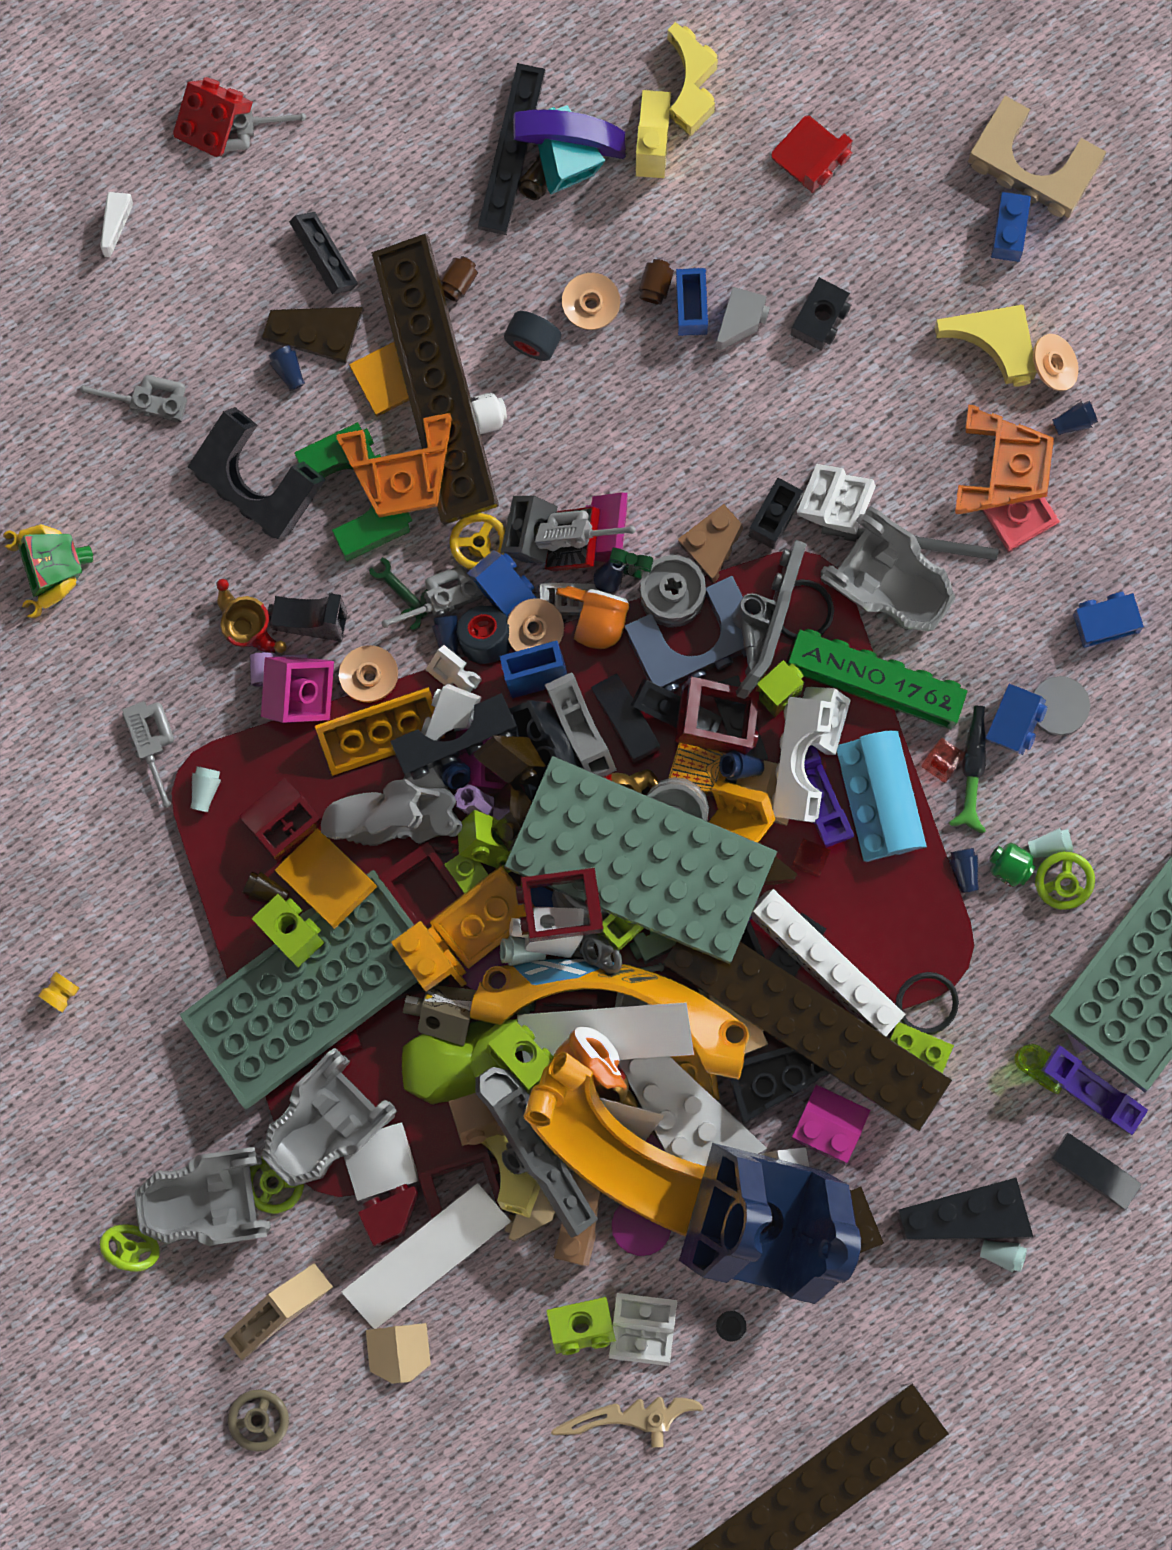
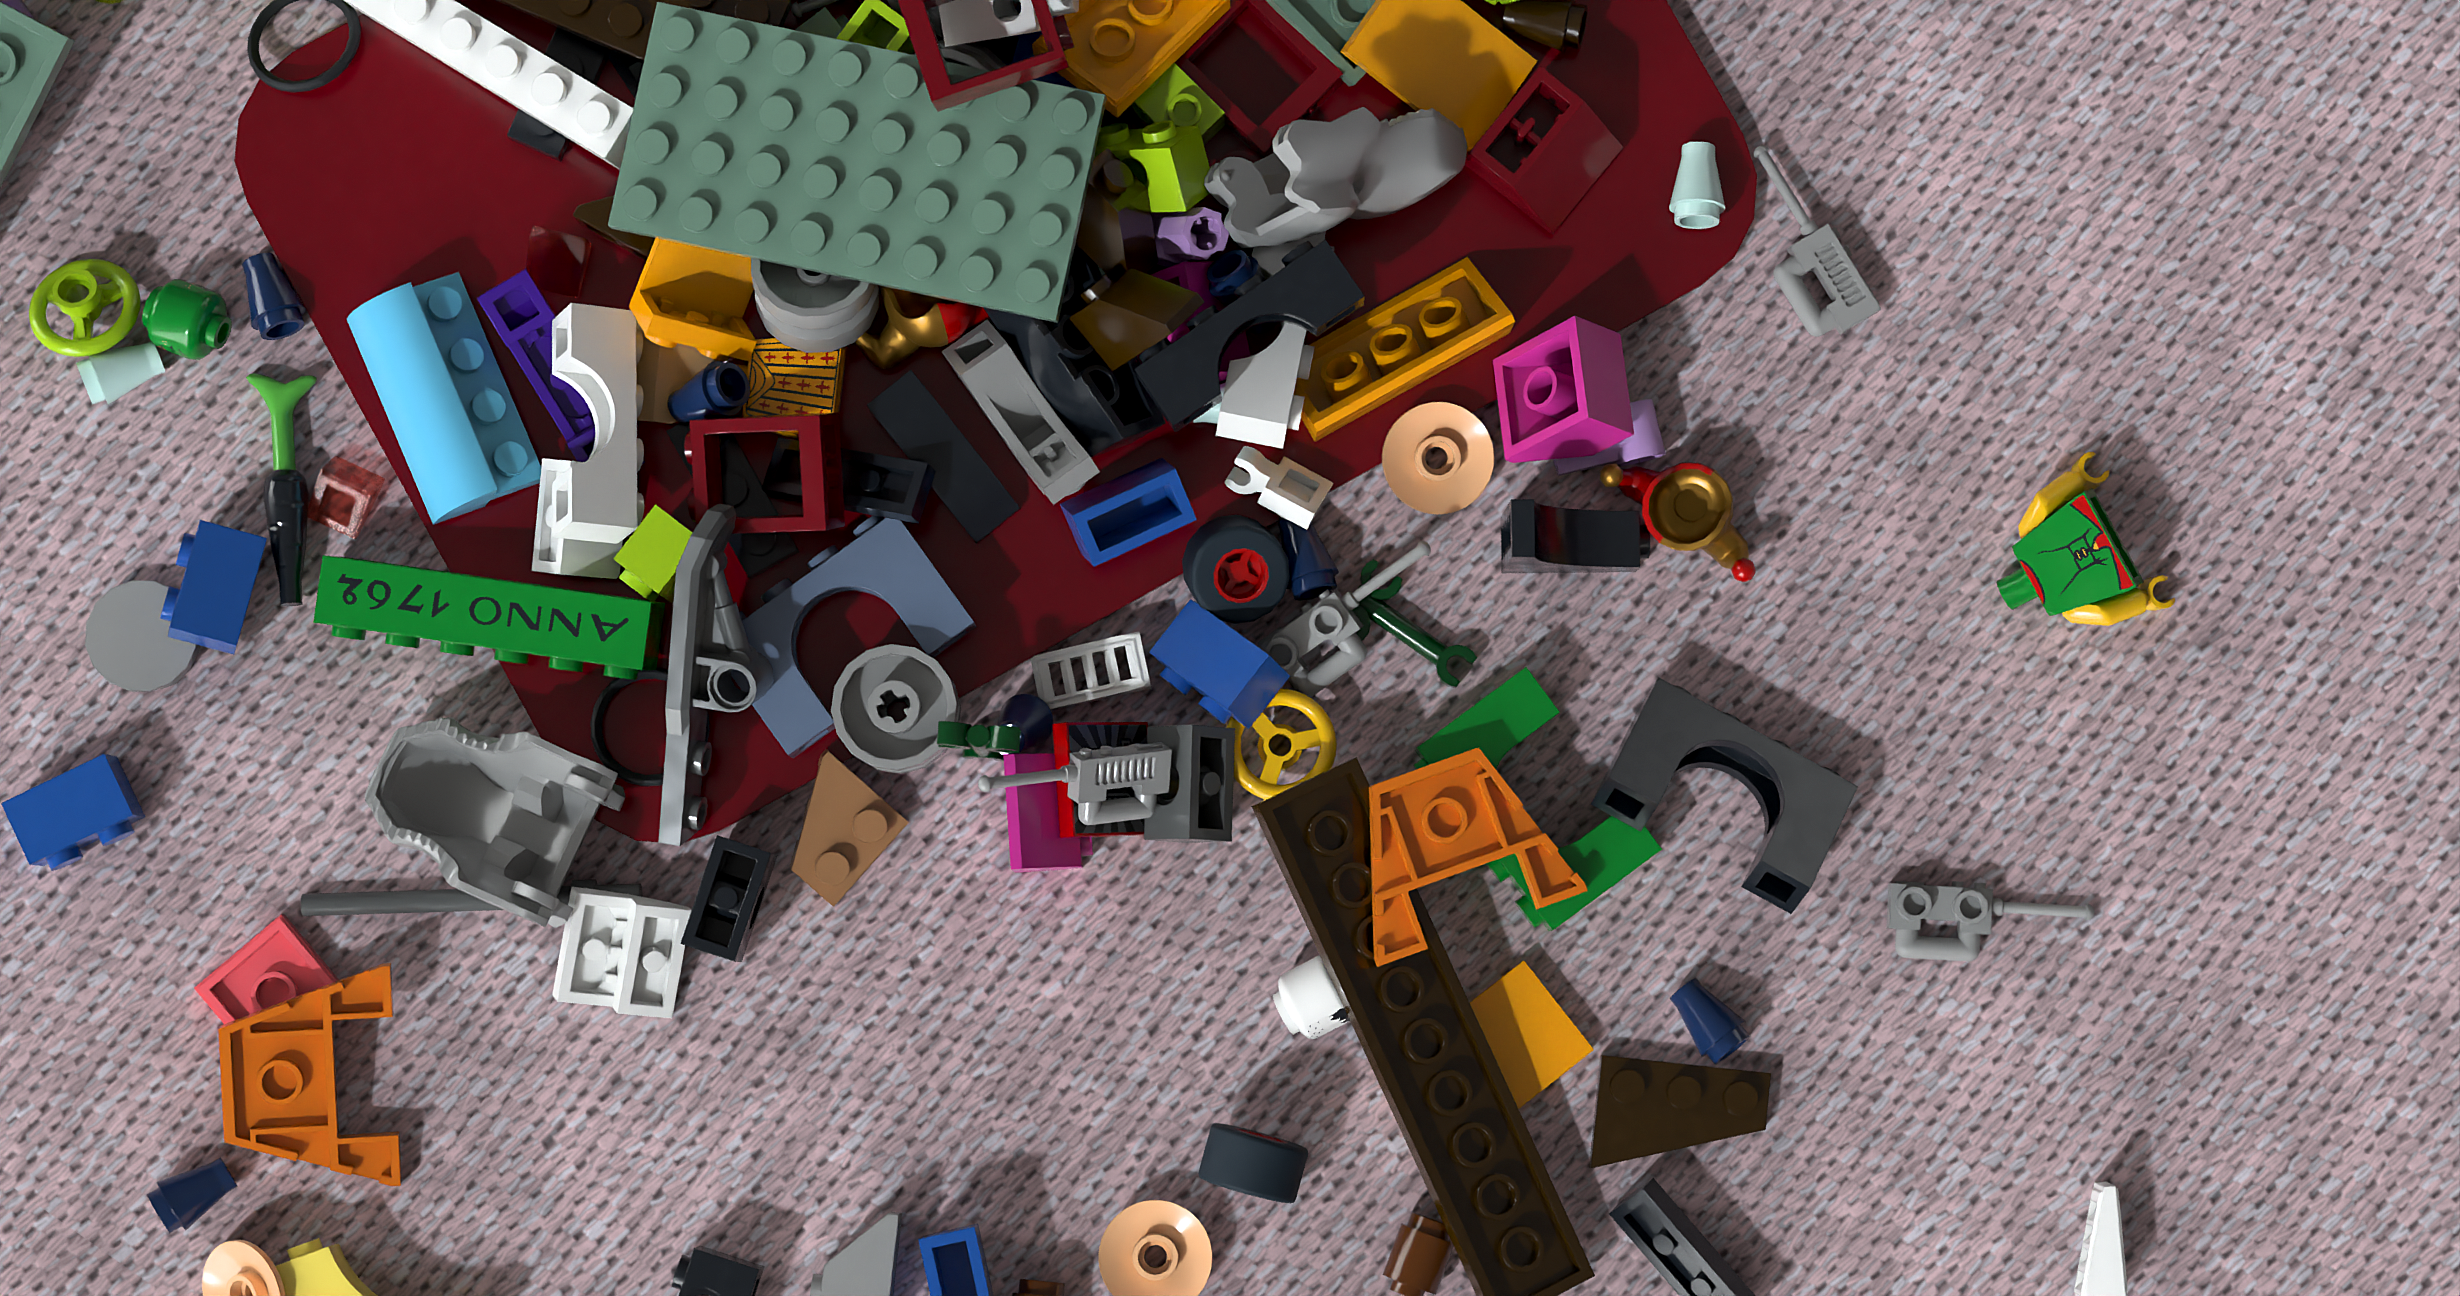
camera: 165 degrees right, 5 degrees up
light nougat dish [507,598,564,652] -> none
orange piece [556,586,629,649] -> none

